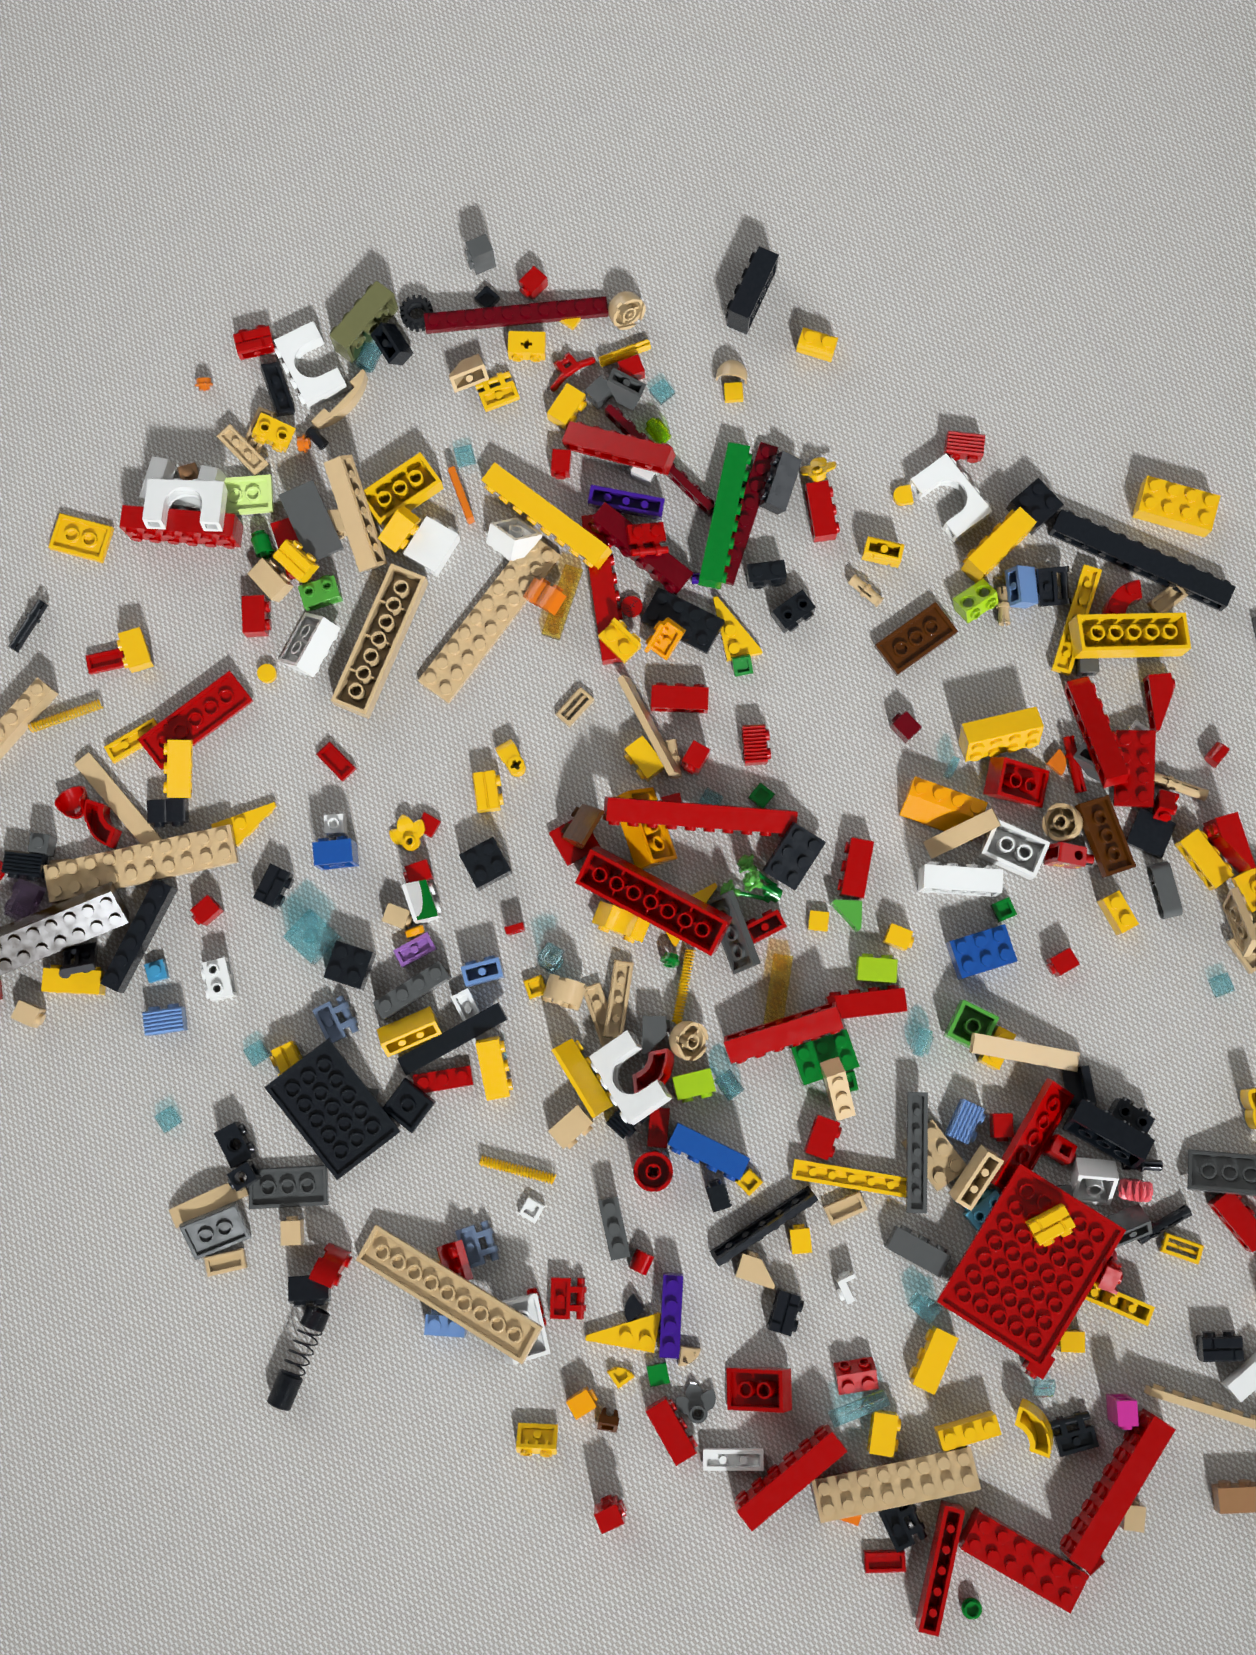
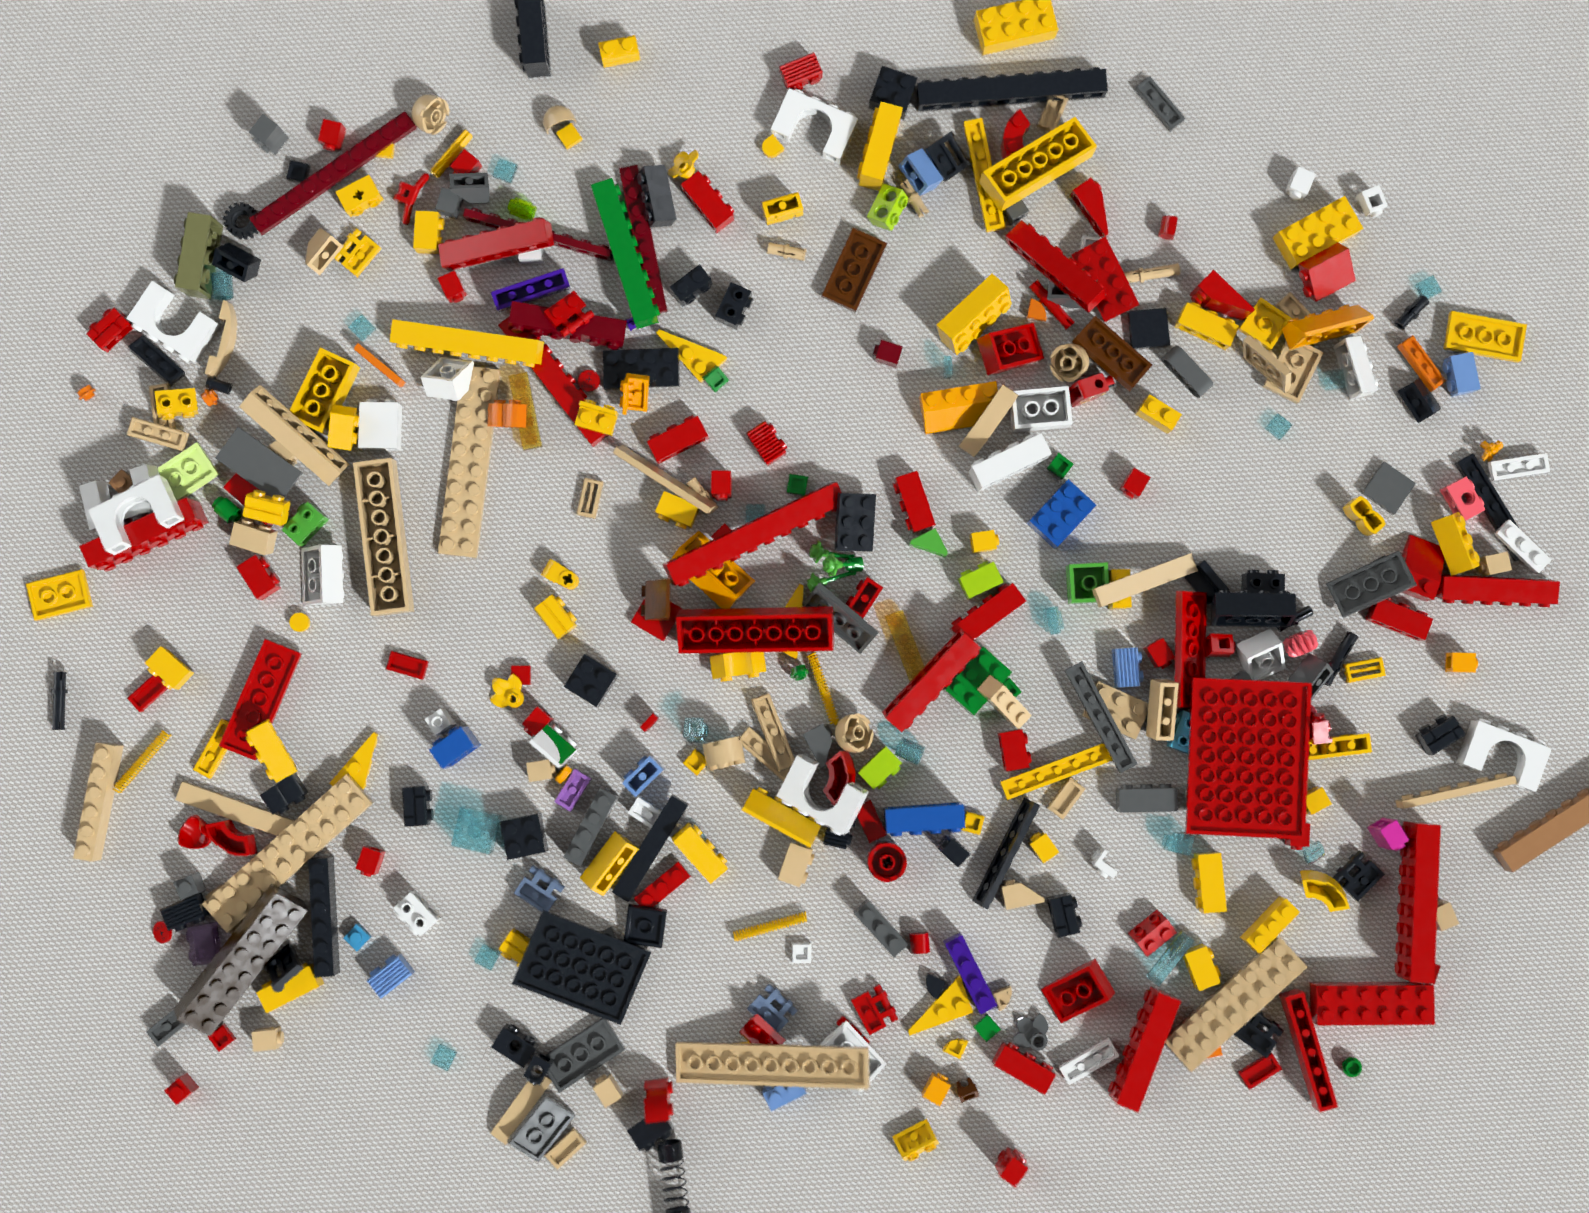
camera: 35 degrees left, 5 degrees up
yellow tile [808,910,829,932] -> none
yellow brick [1025,1203,1076,1247] -> none
red brick [1153,789,1179,822] -> none

